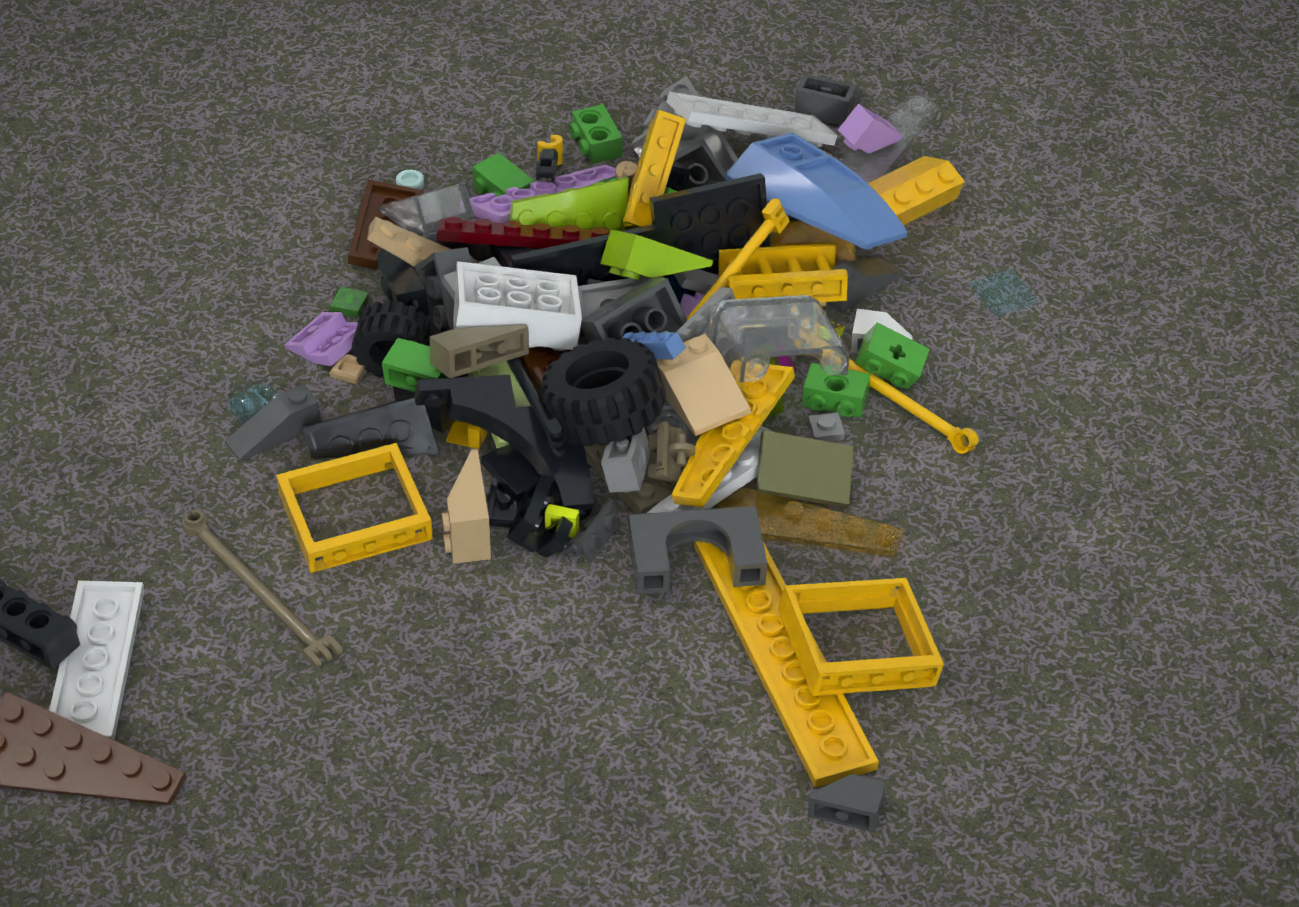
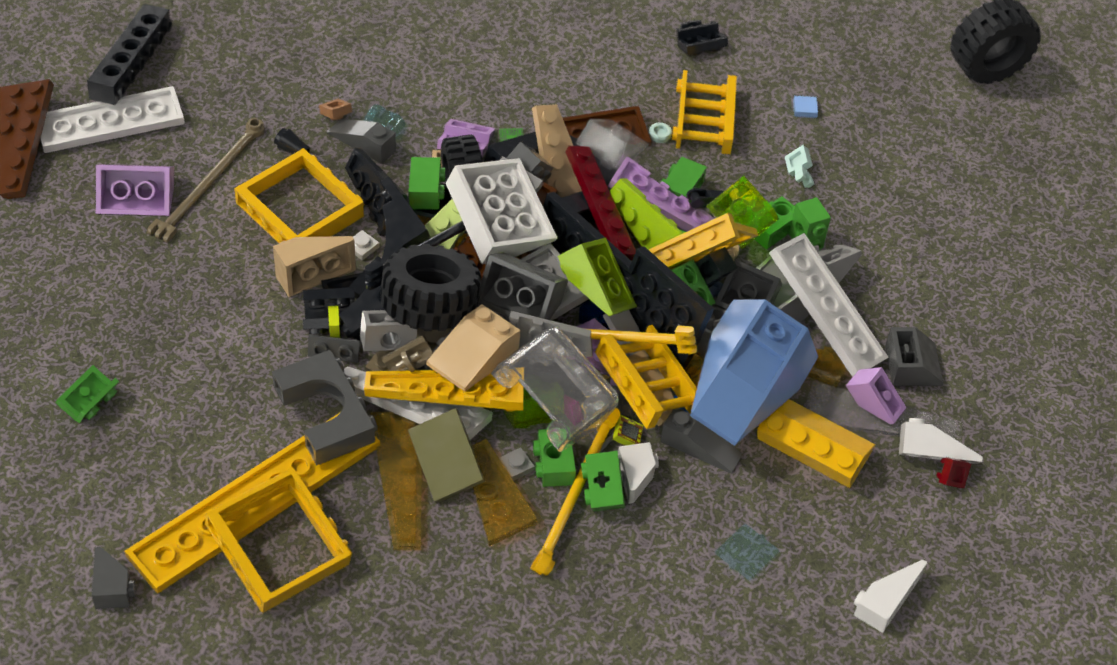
camera: 65 degrees right, 5 degrees up
dark tan slope [430,324,529,379] -> none
medium blue piece [623,331,686,359] -> none
none -> bright green bracket [55,365,119,423]
none -> lavender slope [96,164,174,216]
none -> black cone [274,128,310,154]
none -> medium nougat plate [319,99,352,120]
none -> white plate [353,230,379,260]
none -> clear yellow wing [472,439,537,546]
none -> yellow fence [672,70,737,154]
none -> black slope [676,20,728,56]
none -> clear neon green brick [706,175,779,249]
none -> light aqua plate [785,145,814,188]
none -> bright green brick [789,197,831,250]
none -> light blue tile [793,96,818,118]
none -> white slope [854,559,927,633]
none -> white slope [899,418,982,464]
none -> dark red tile [936,457,972,489]

